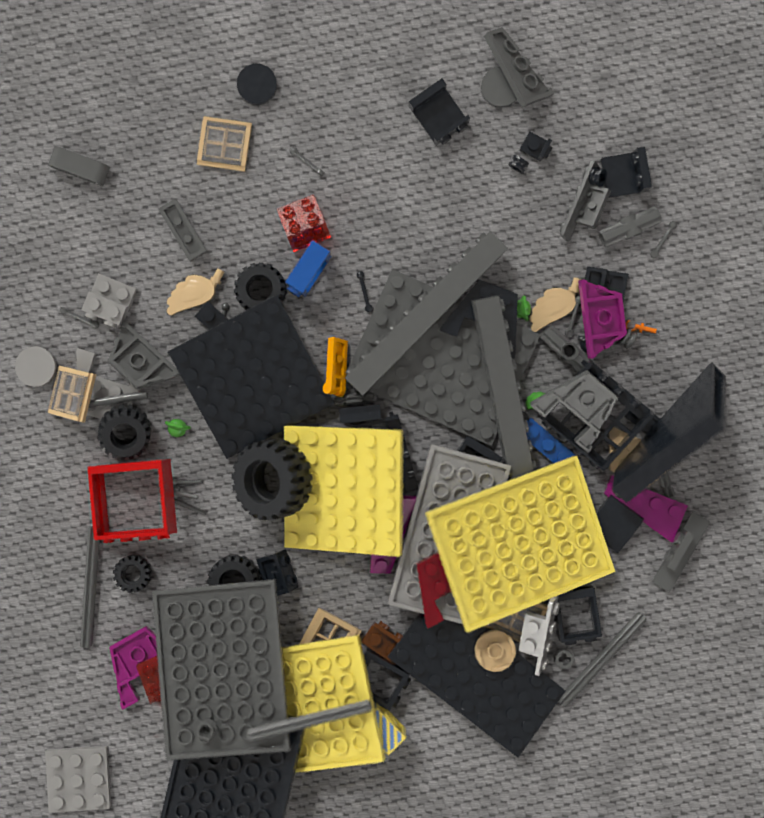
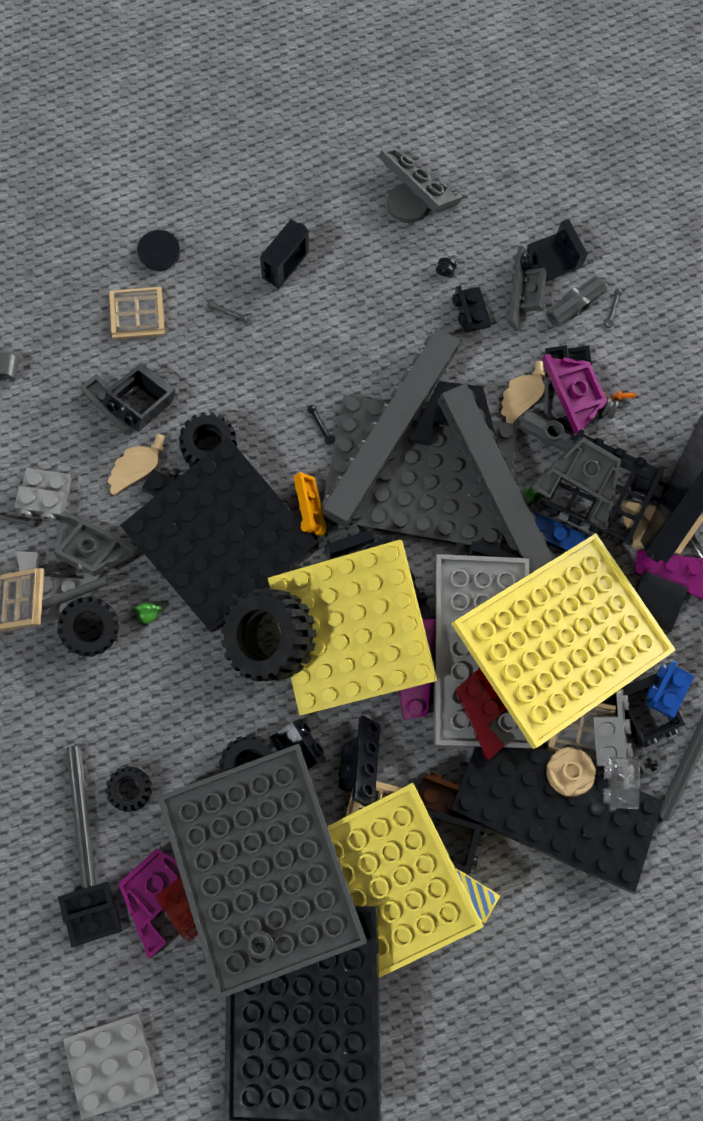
camera: 25 degrees left, 15 degrees down
red window [87,459,177,543] -> none
dark grey plant [173,480,207,515] -> none
dark grey axle [247,700,372,742] -> none
clear red bracket [277,195,331,252] -> none
blue window [285,240,332,298] -> none
black panel [408,78,470,145] -> none
bright green piece [517,296,531,321] -> none
black bracket [519,131,553,162] -> none
none -> black slope [58,882,123,947]
none -> black window [103,363,176,432]
none -> black window [260,219,309,289]
none -> black bracket [338,715,380,807]
none -> black bracket [452,285,491,333]
none -> clear bracket [603,757,640,811]
none -> blue bracket [646,660,695,719]

